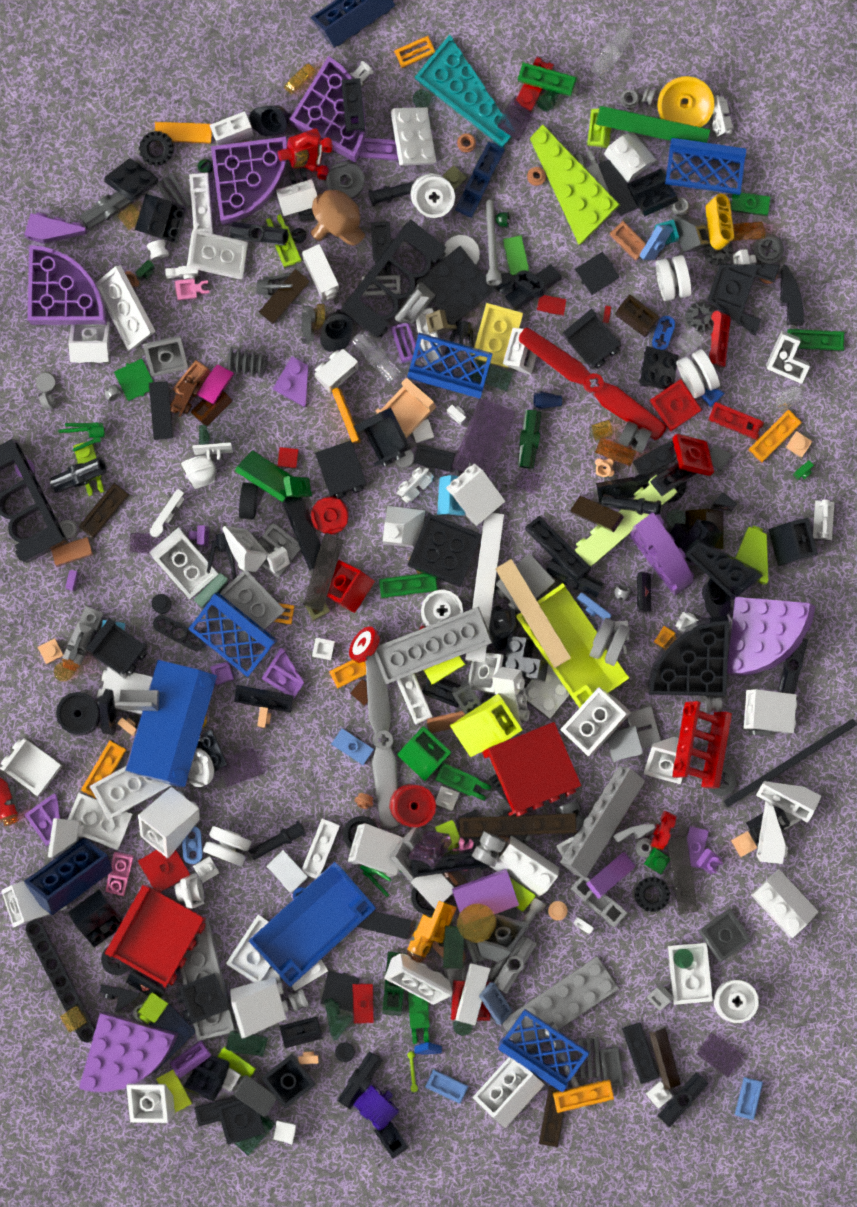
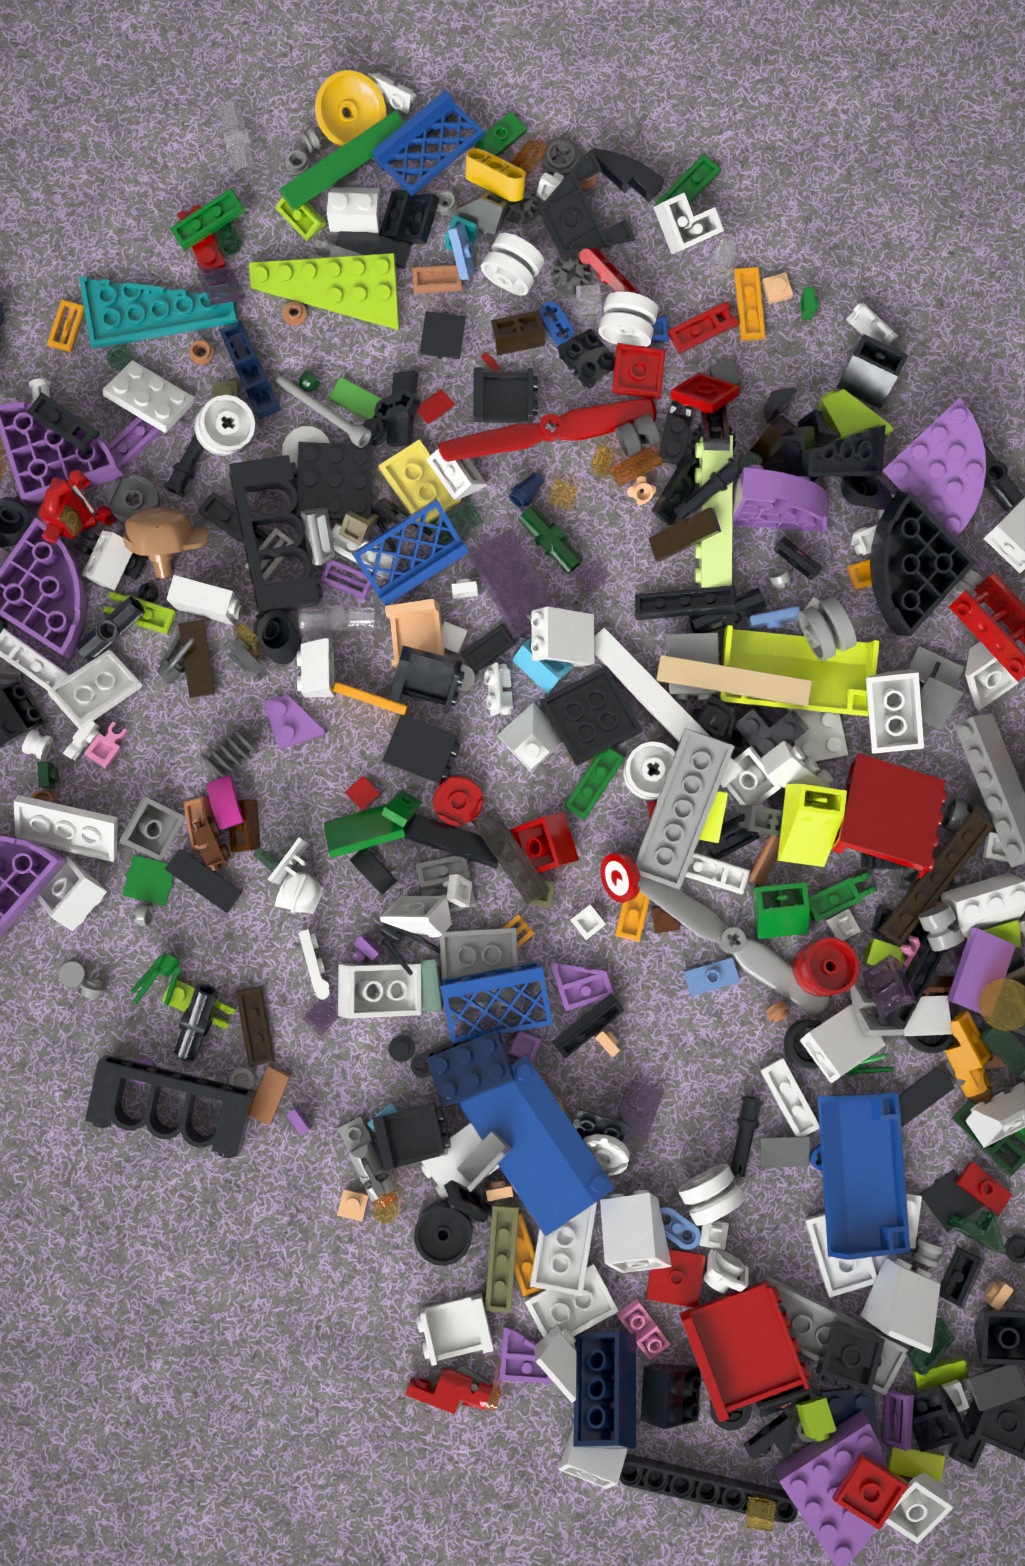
camera: 50 degrees left, 0 degrees up
none -> dark blue plate [426,1030,516,1108]
none -> olive plate [485,1203,519,1313]
none -> clear yellow tile [547,479,578,511]
none -> black panel [797,410,840,445]
none -> red plate [832,1452,909,1531]

